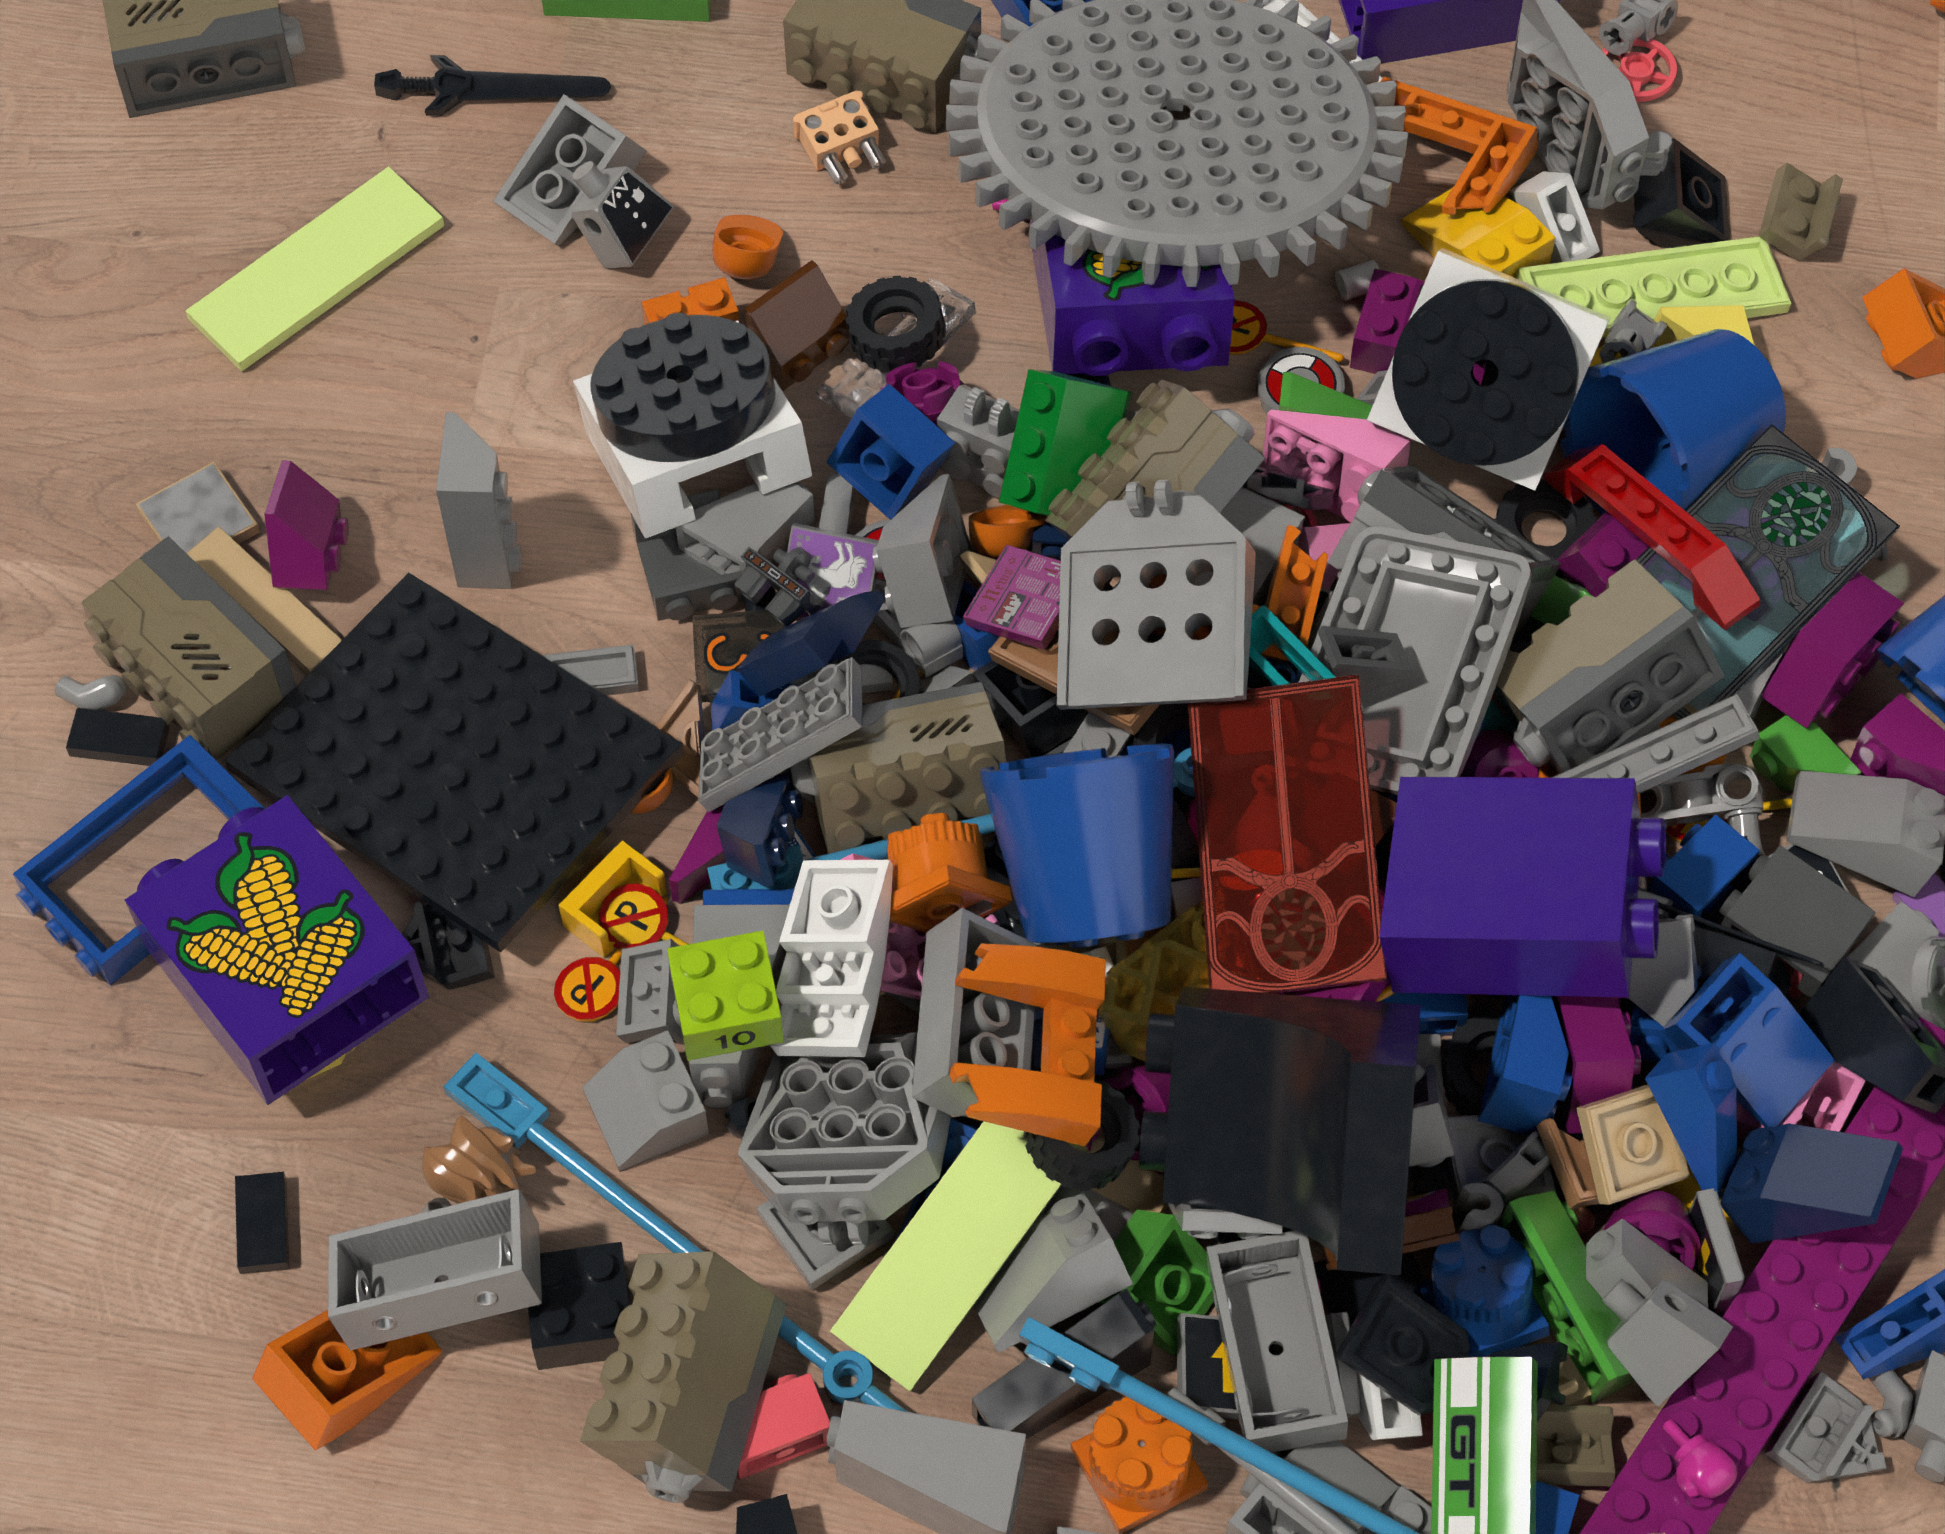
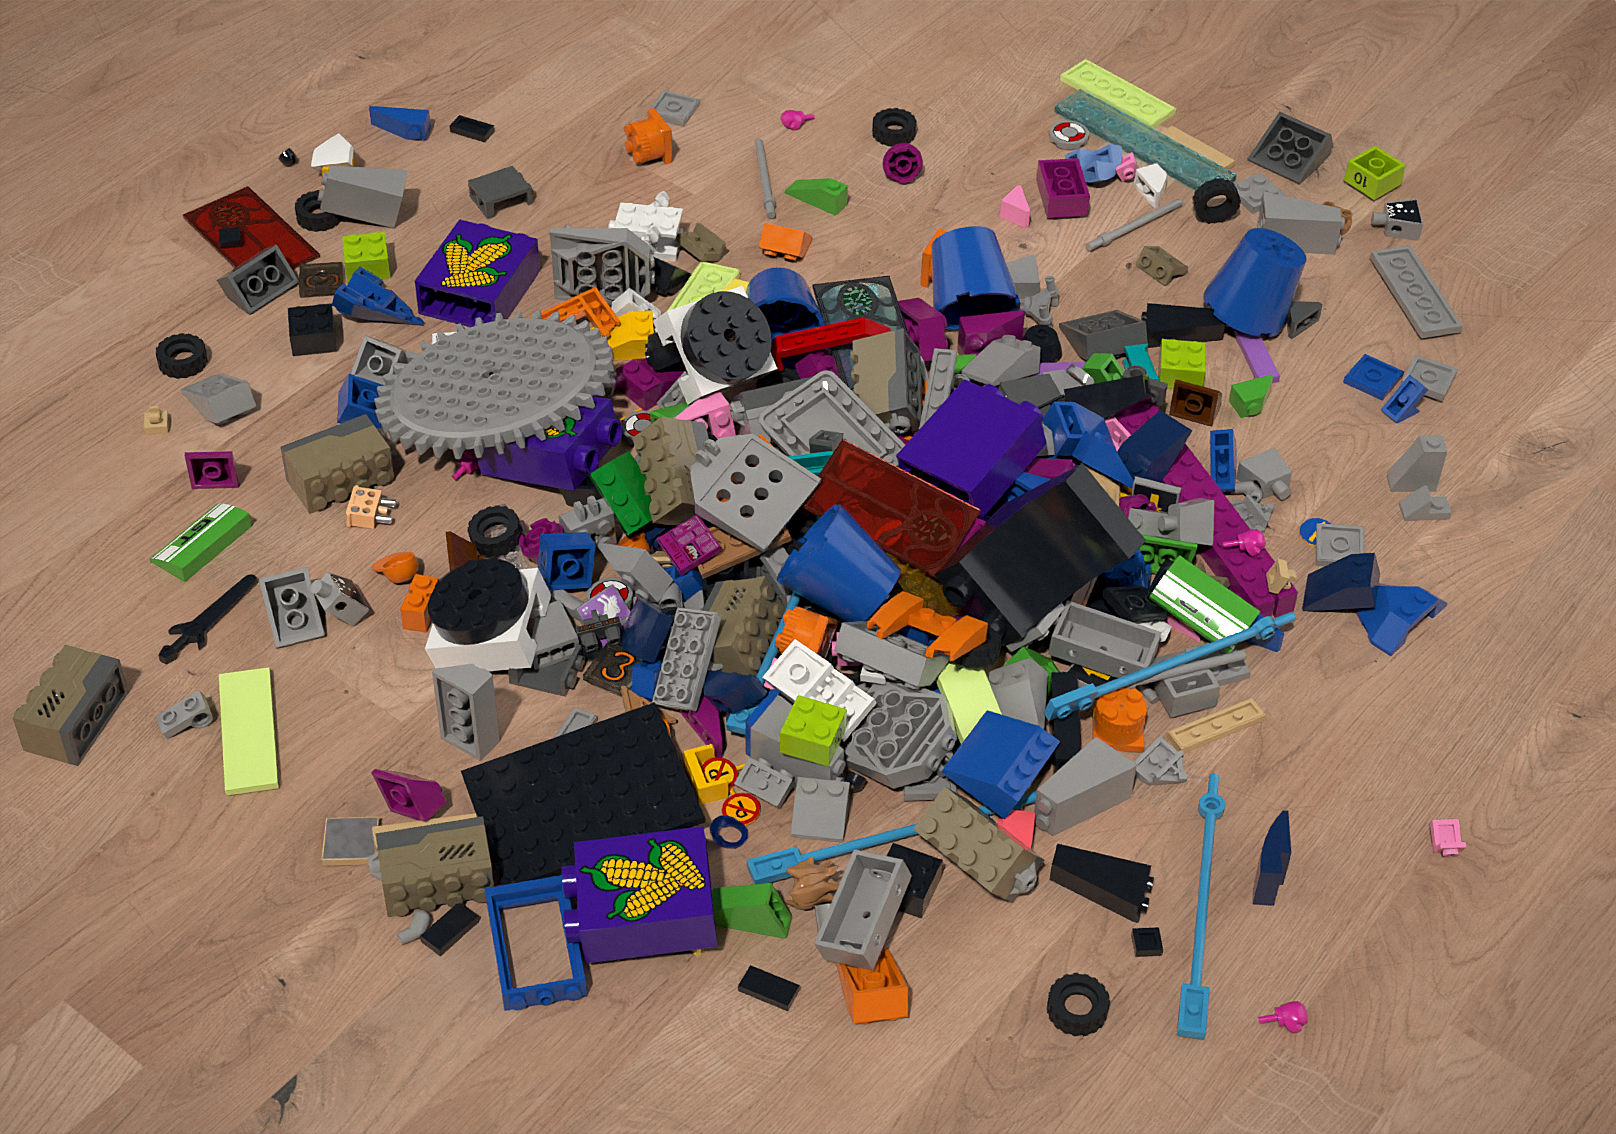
camera: 60 degrees left, 15 degrees down
none -> light grey plate [156,690,213,739]
none -> white torso [609,191,683,261]
none -> clear blue piece [709,815,748,849]
none -> bright green slope [712,883,792,938]
none -> blue slope [941,710,1060,819]

